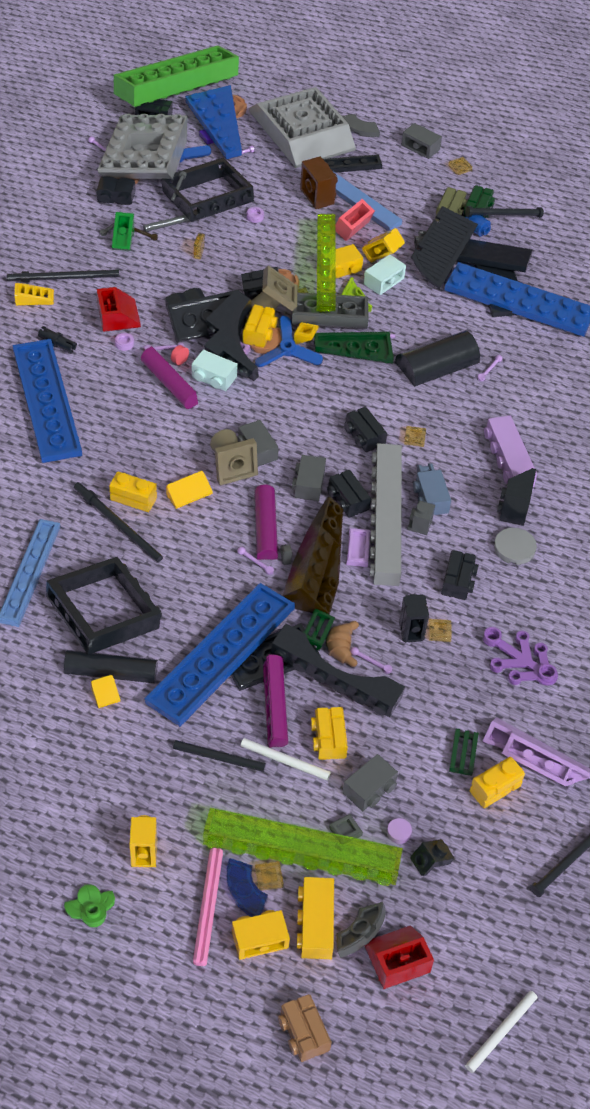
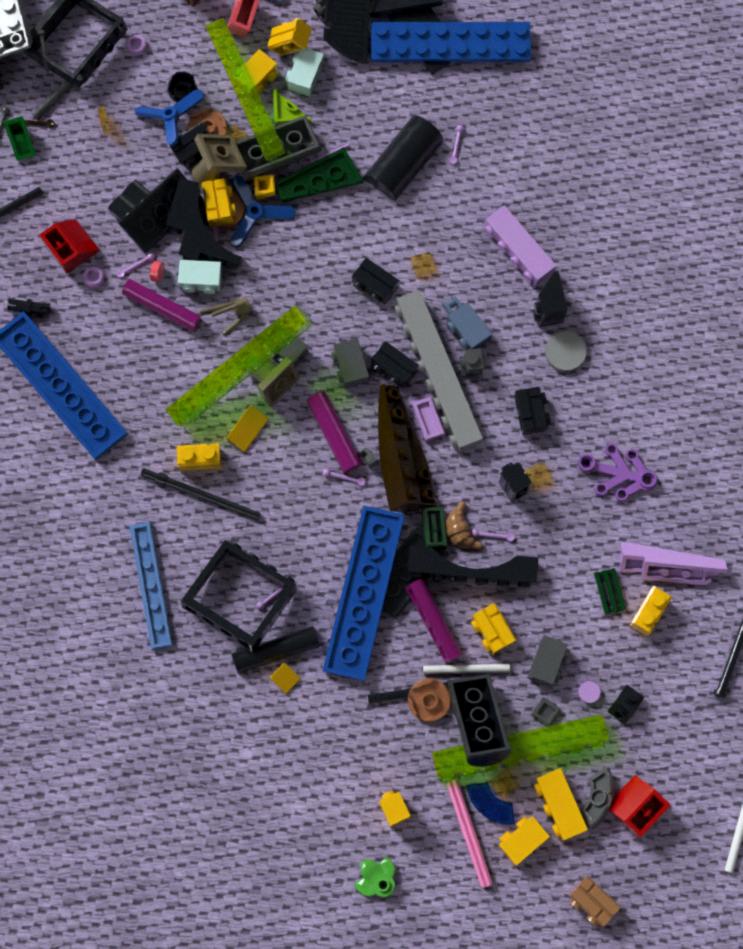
camera: 20 degrees left, 25 degrees up
none -> blue piece [135,90,203,147]
none -> clear neon green brick [165,305,314,427]
none -> black hair [167,71,198,103]
none -> dark tan plant [200,297,252,335]
none -> nougat tile [408,678,451,722]
none -> black brick [447,674,511,767]

